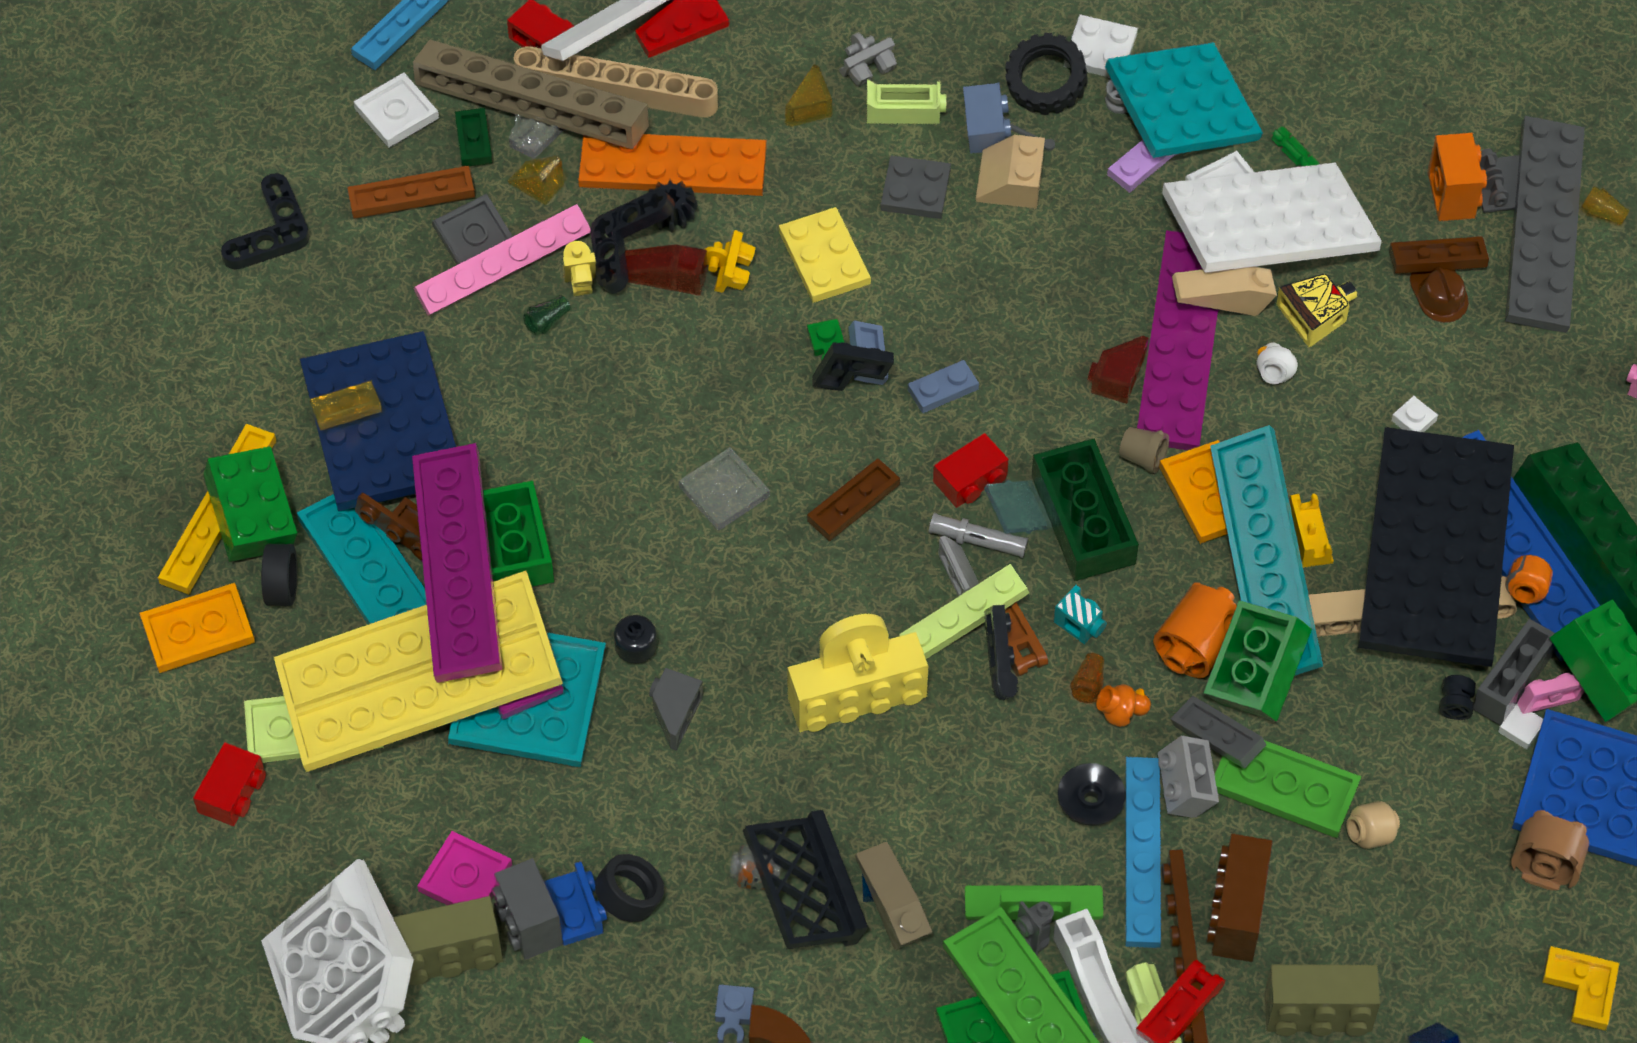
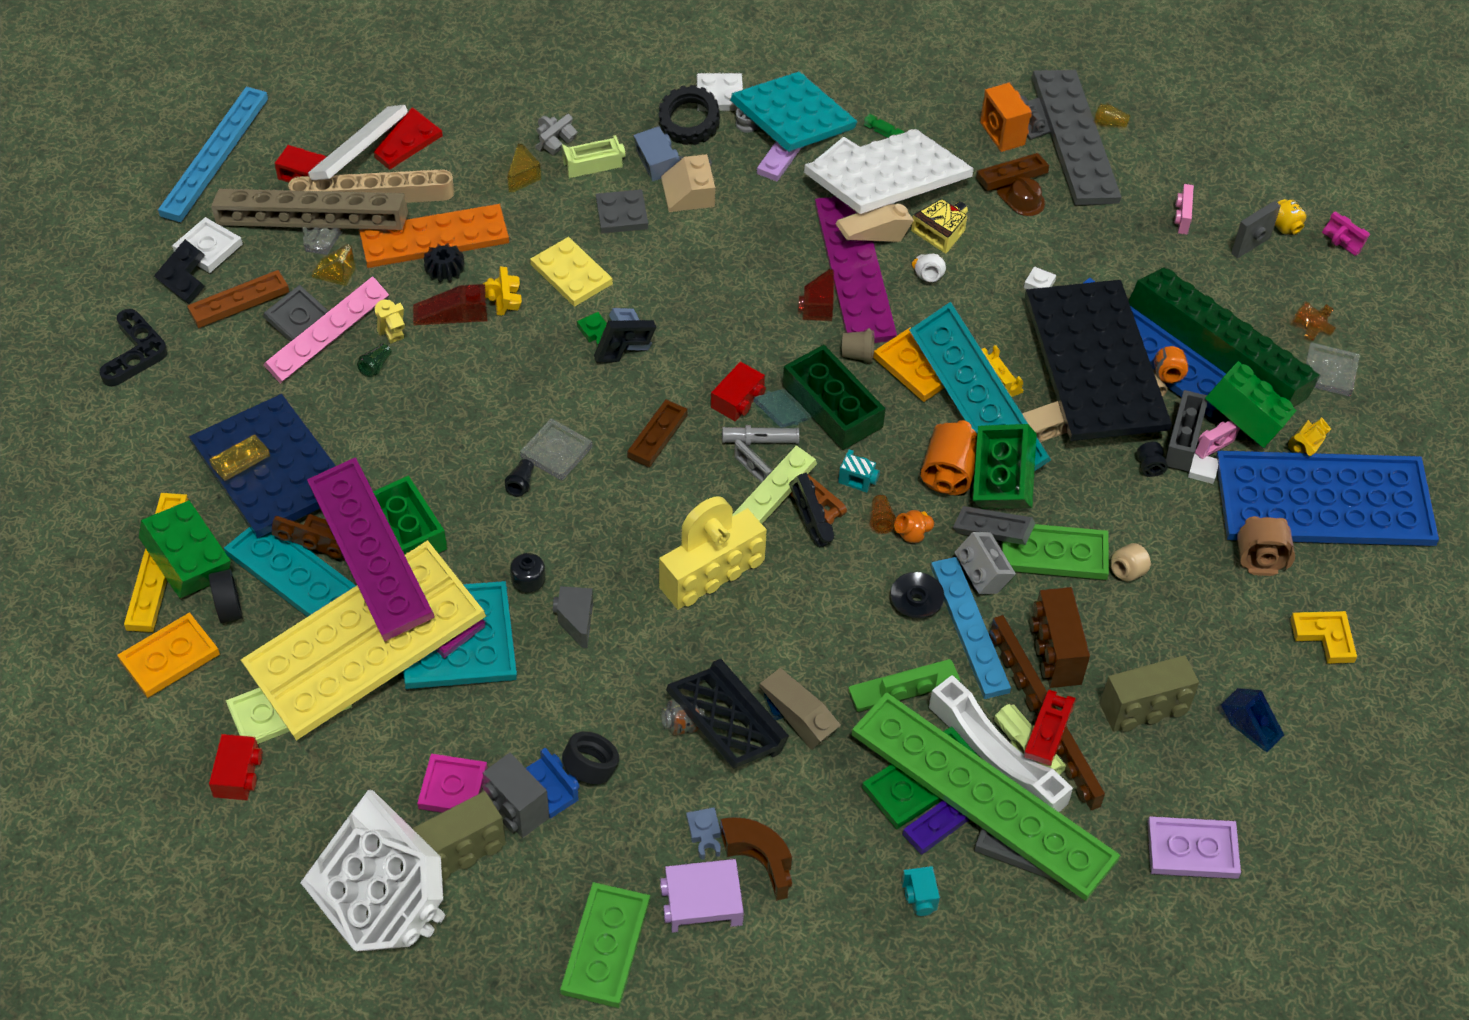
camera: 20 degrees left, 5 degrees down
dark green plate [454,108,492,167] -> none
black beam [590,189,675,294] -> none
sand blue plate [908,360,979,414] -> none
dark grey hinge [1016,901,1054,957] -> none
none -> black plate [154,239,205,304]
none -> black cone [505,459,534,497]

